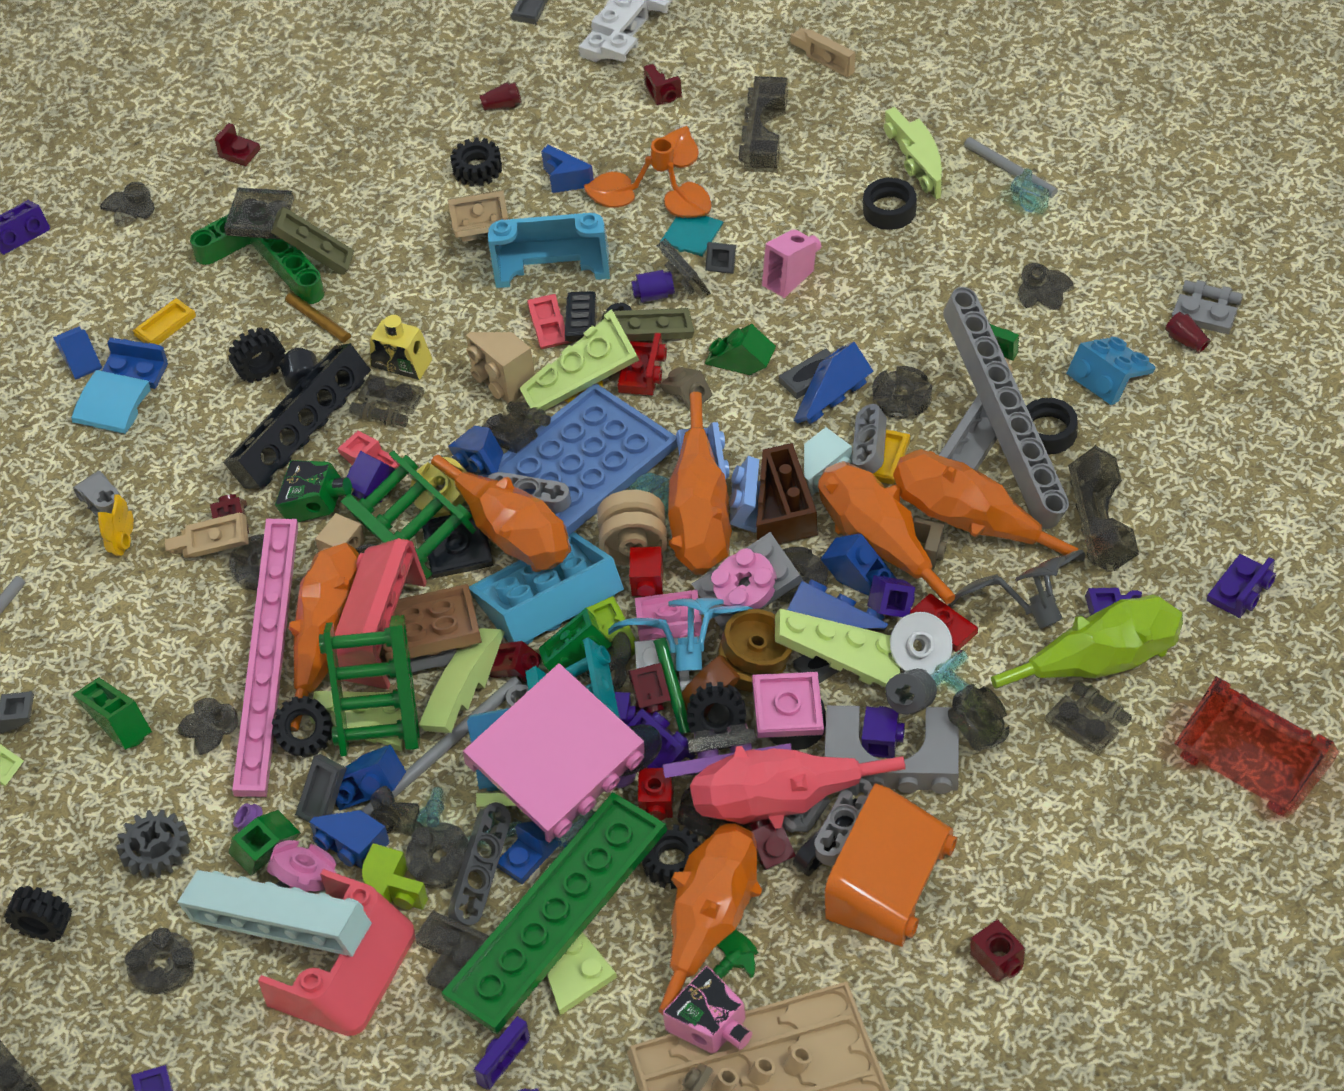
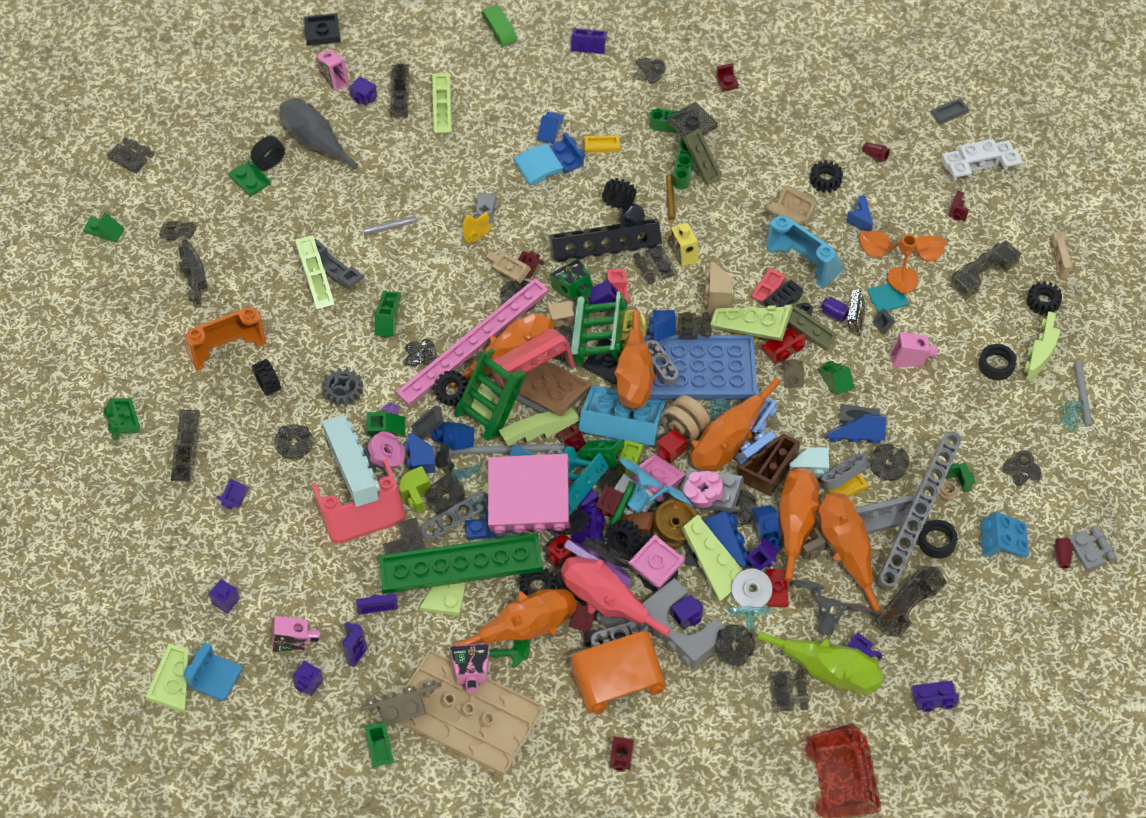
camera: 40 degrees right, 5 degrees up
dark grey piece [885,668,937,715] -> none
none -> black tyre [1027,281,1062,316]

